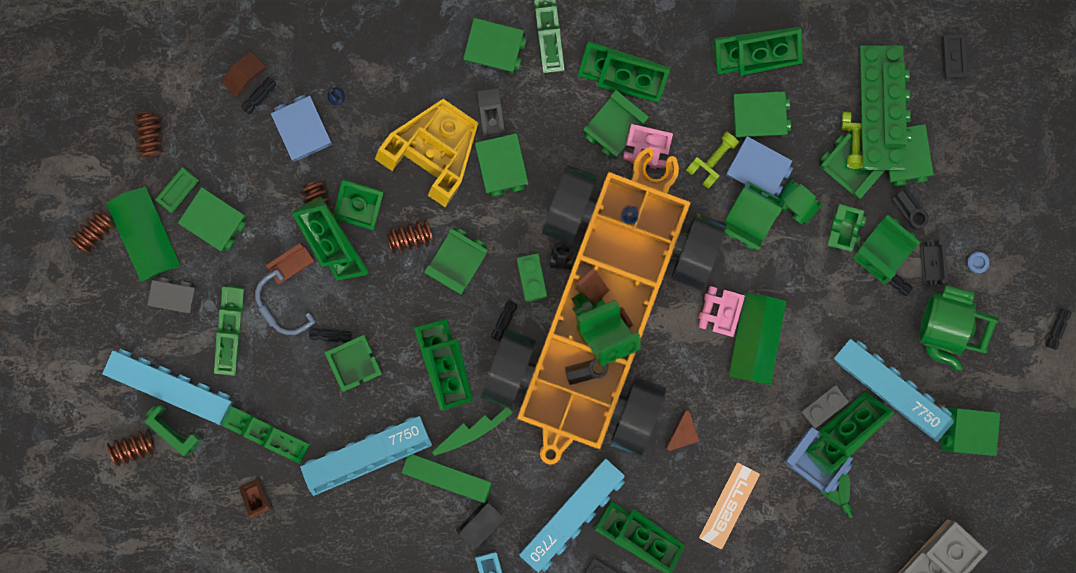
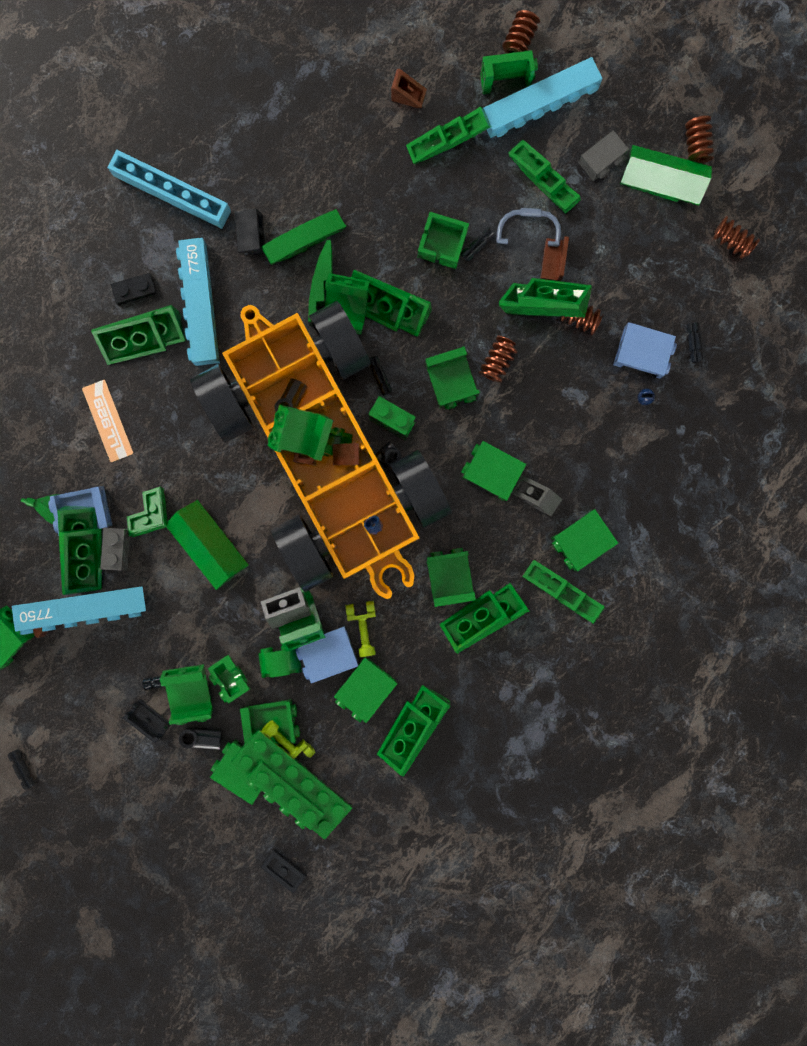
camera: 130 degrees right, 0 degrees up
green tile [155,167,199,214] -> none
green brick [178,187,247,252] -> none
copper slope [221,52,266,97] -> none
medium azure brick [300,416,432,496] -> none
green slope [334,179,384,230] -> none
yellow wedge [375,99,478,207] -> none
bright pink plate [623,124,673,169] -> none
copper slope [666,410,699,451] -> none
bright pink plate [698,286,745,337] -> none
green piece [919,285,999,373] -> none
medium blue tile [967,252,989,274] -> none
none -> green tile [127,487,168,537]
none -> dark grey brick [261,587,311,629]
none -> green panel [325,273,370,334]

